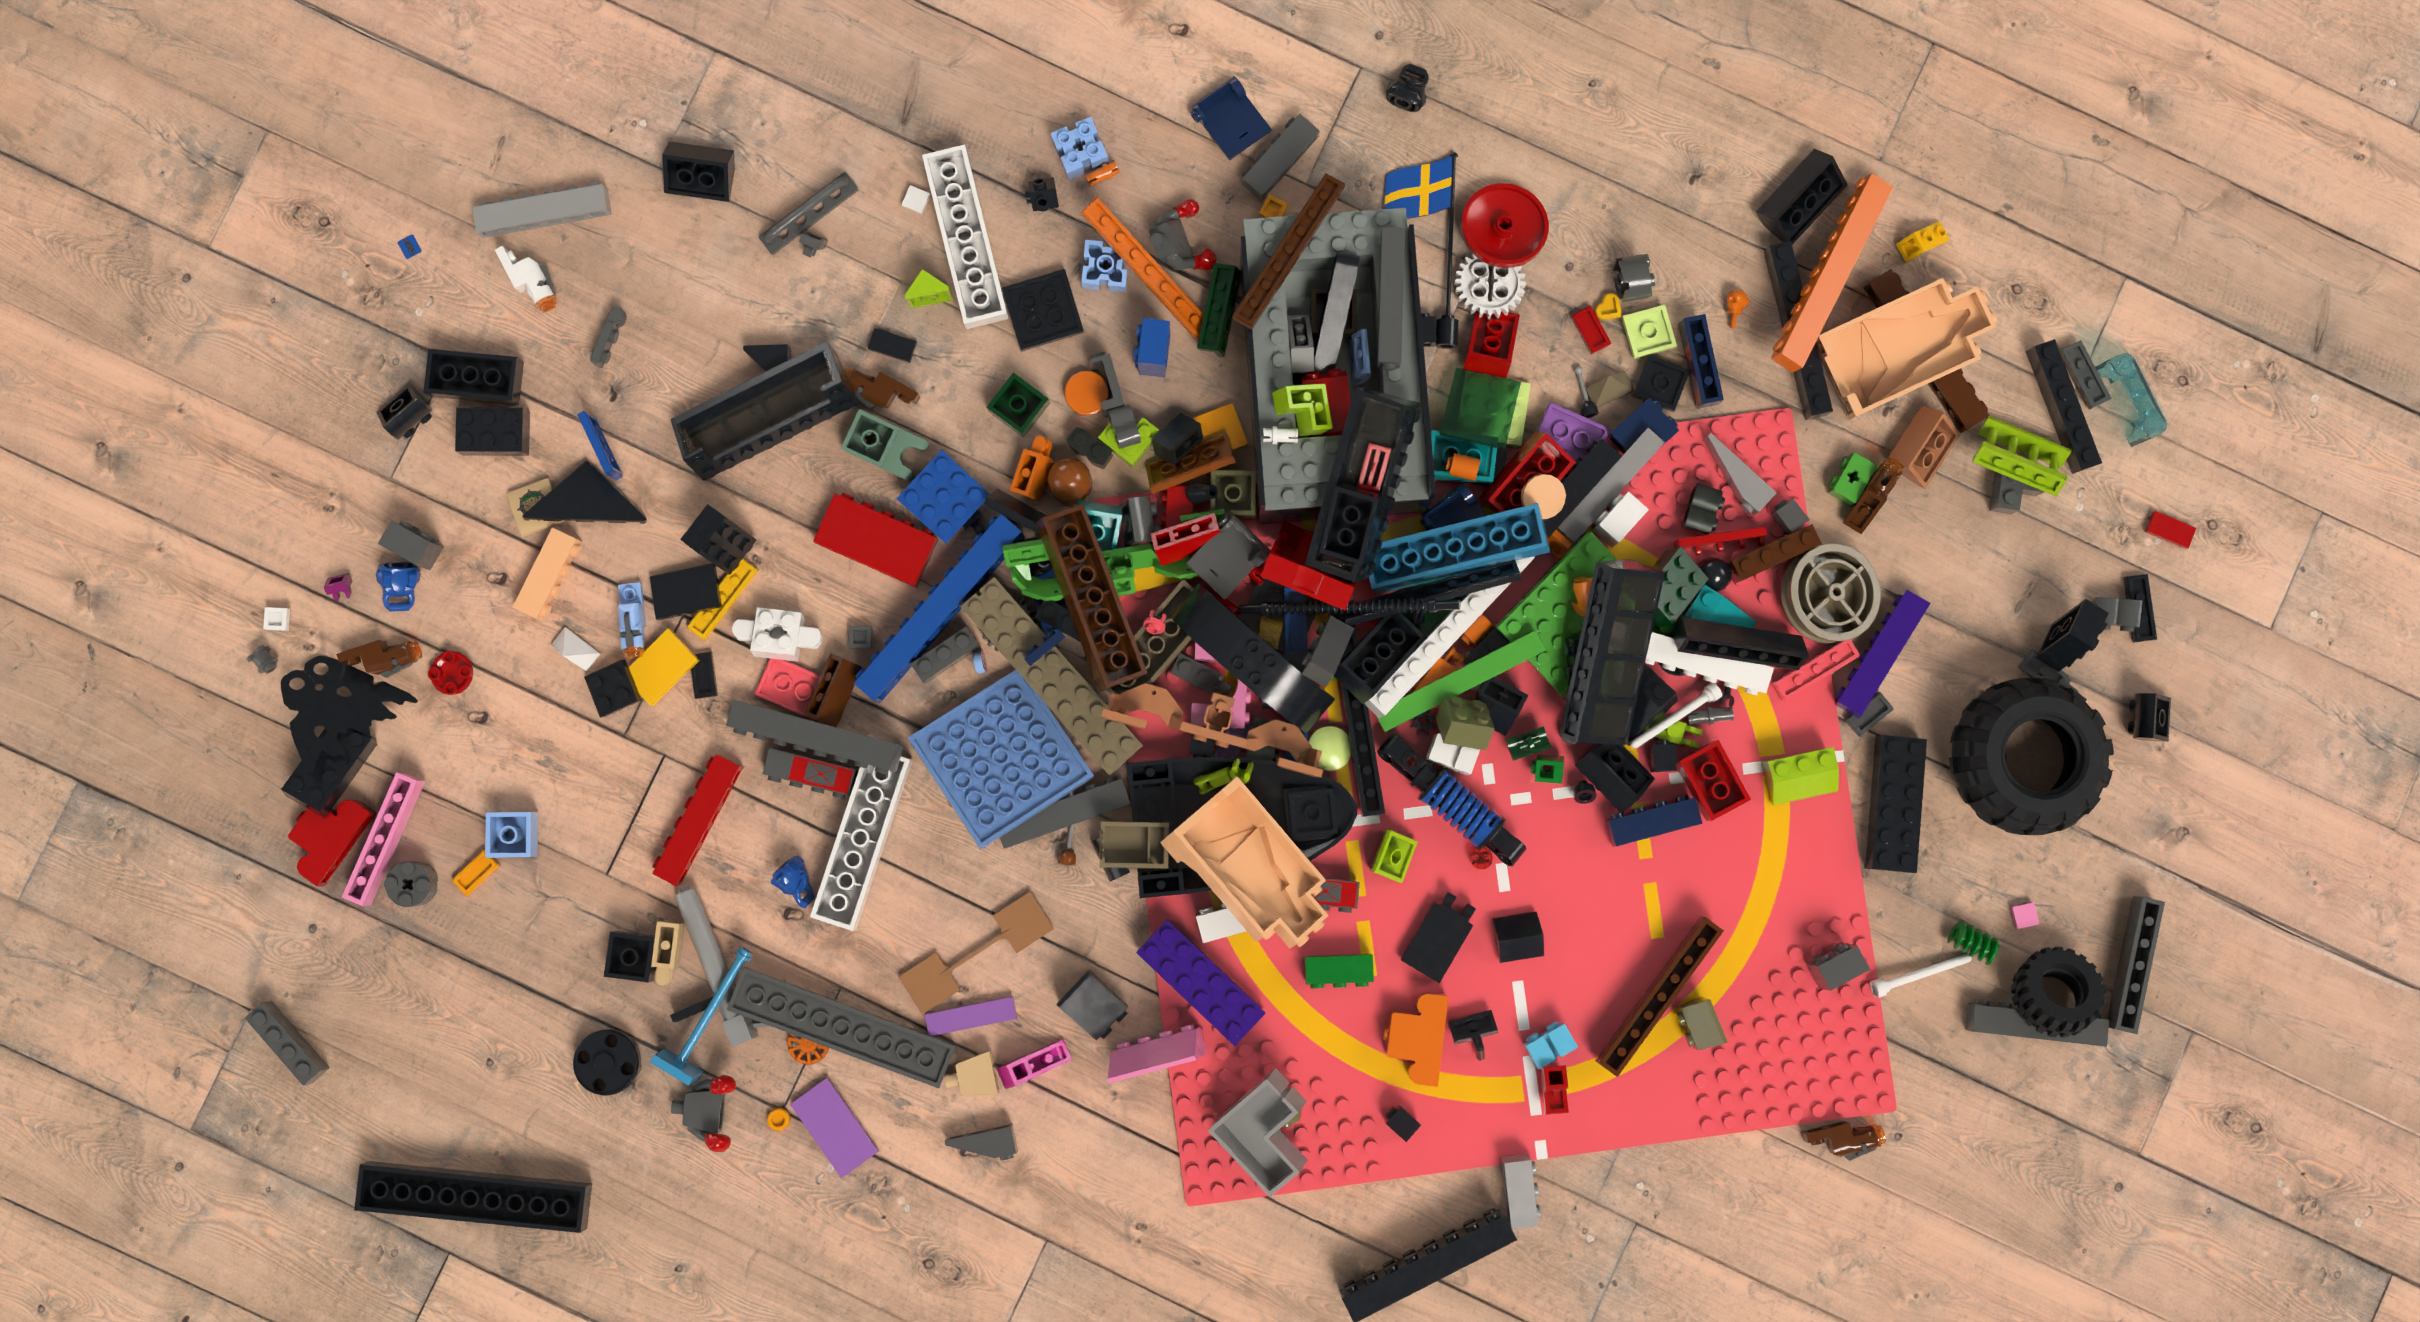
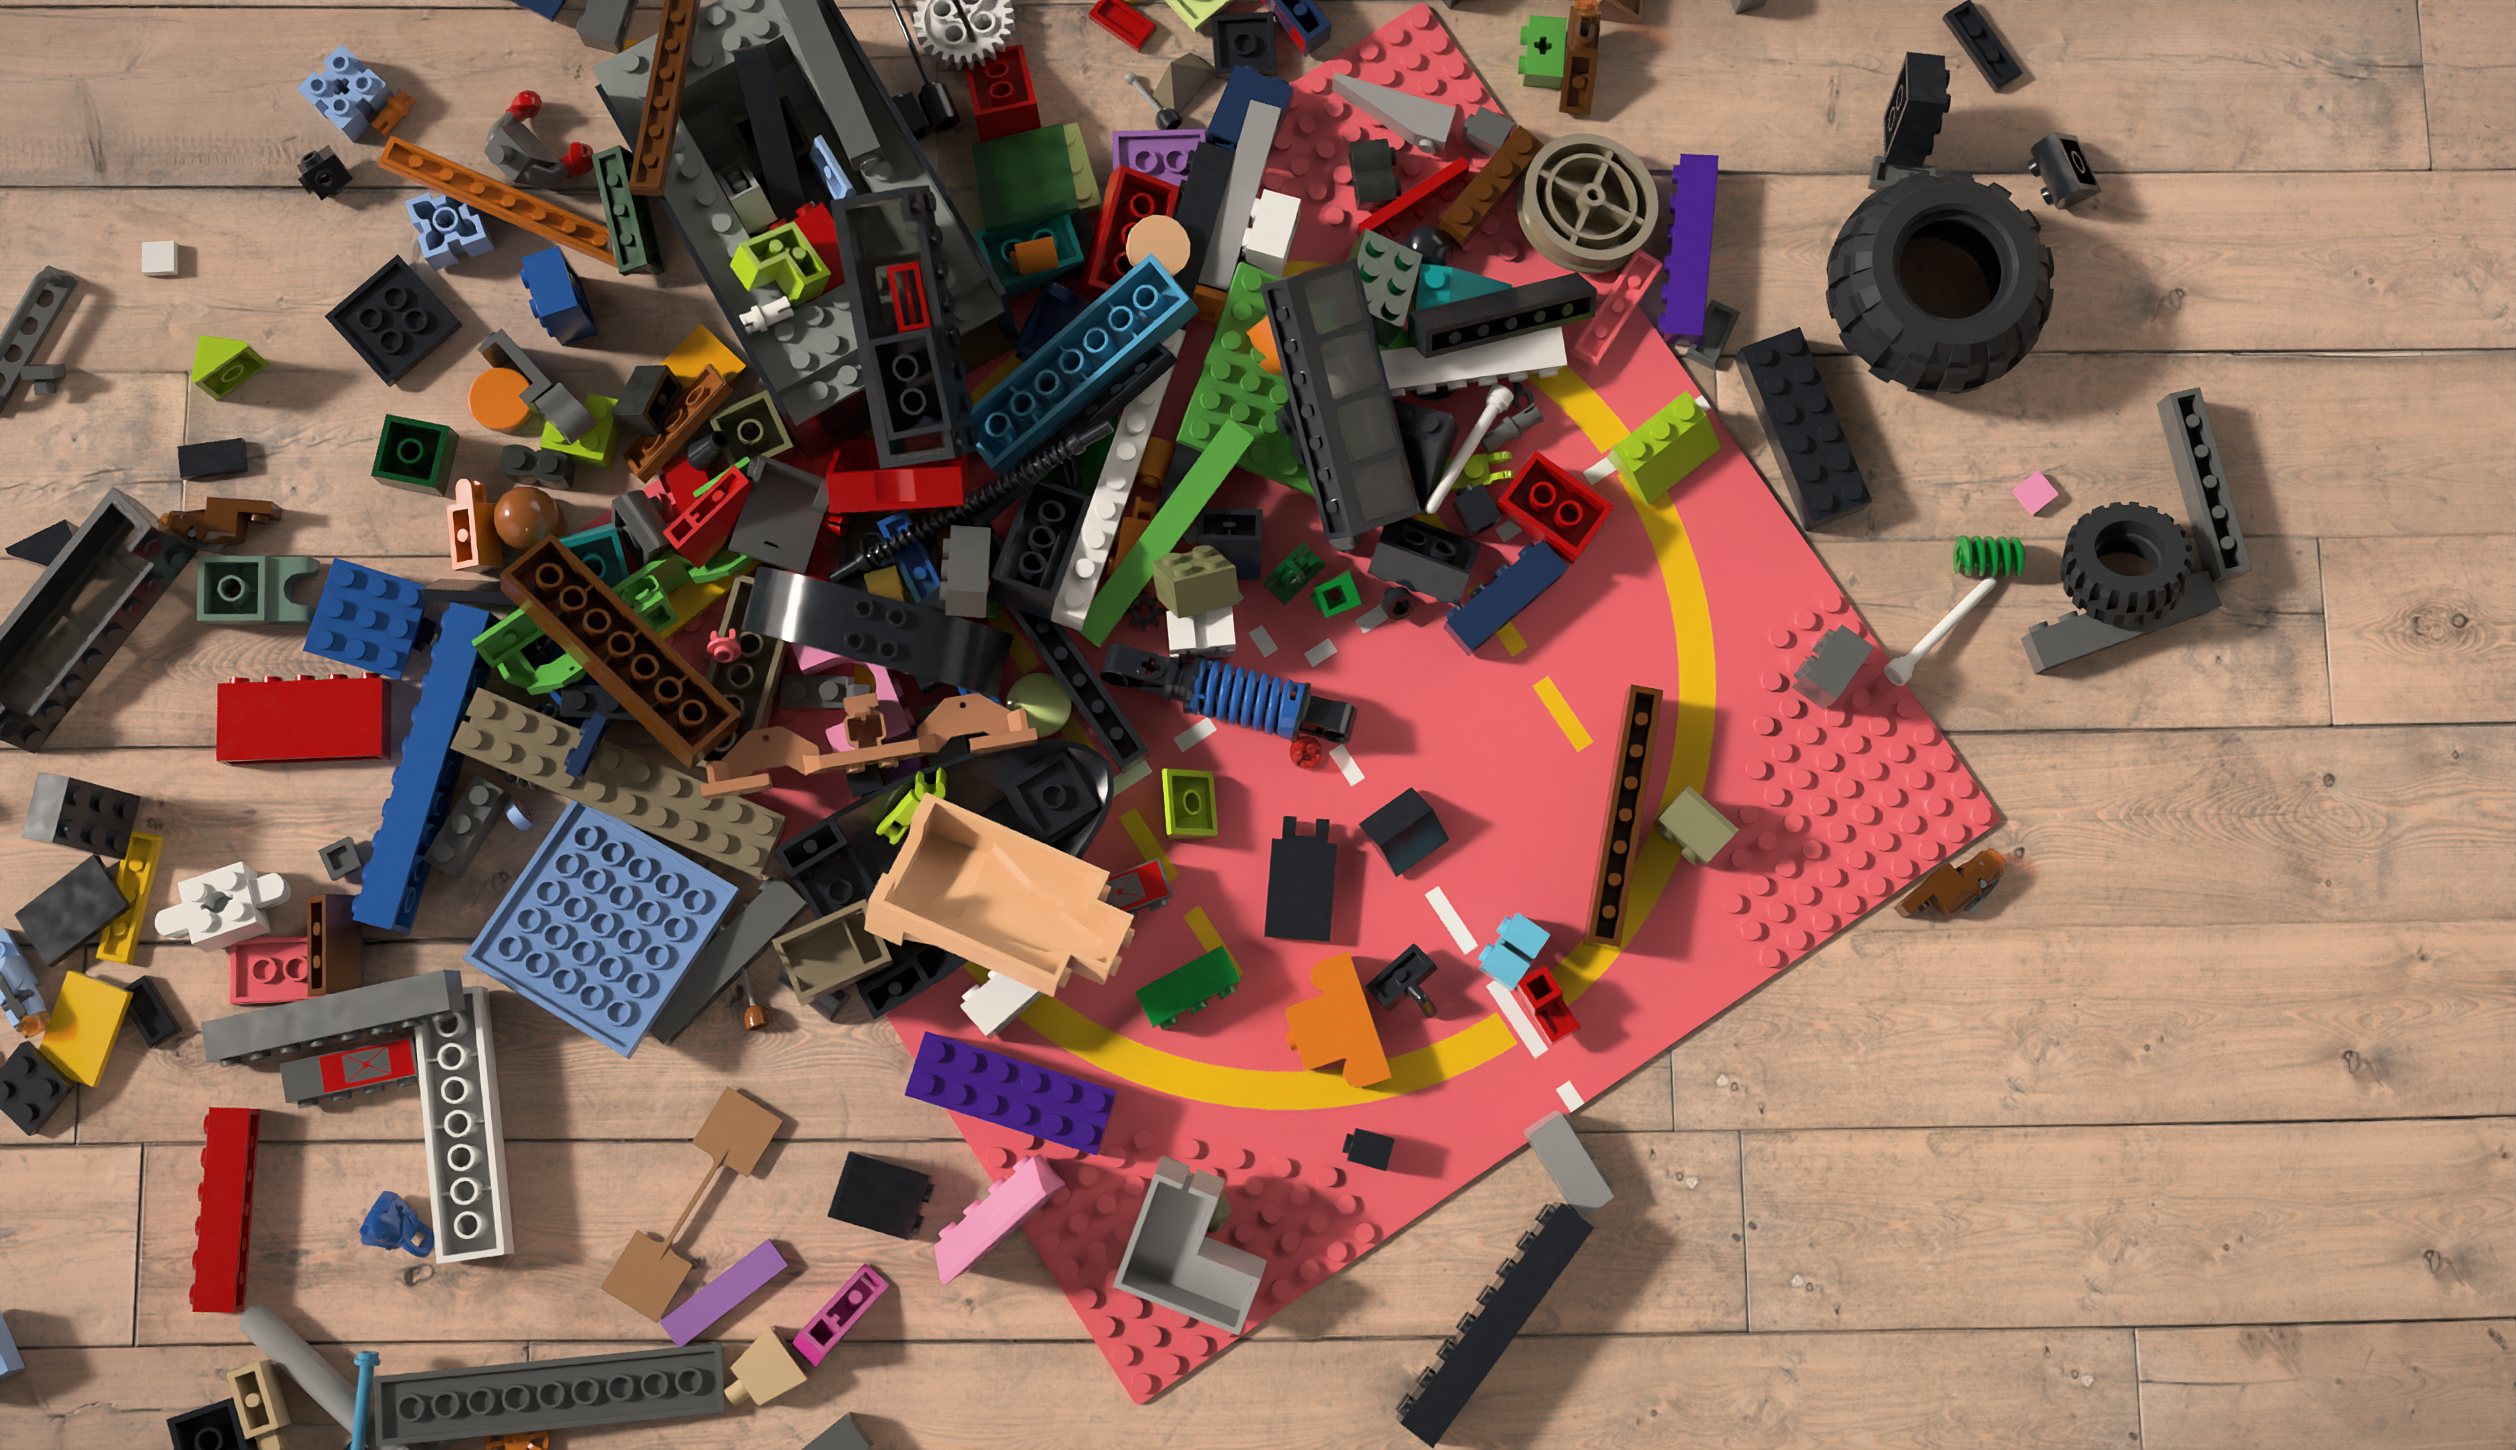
camera: 30 degrees left, 5 degrees down
white brick [922,144,1009,329] -> none
dark grey brick [2094,597,2142,632] -> none

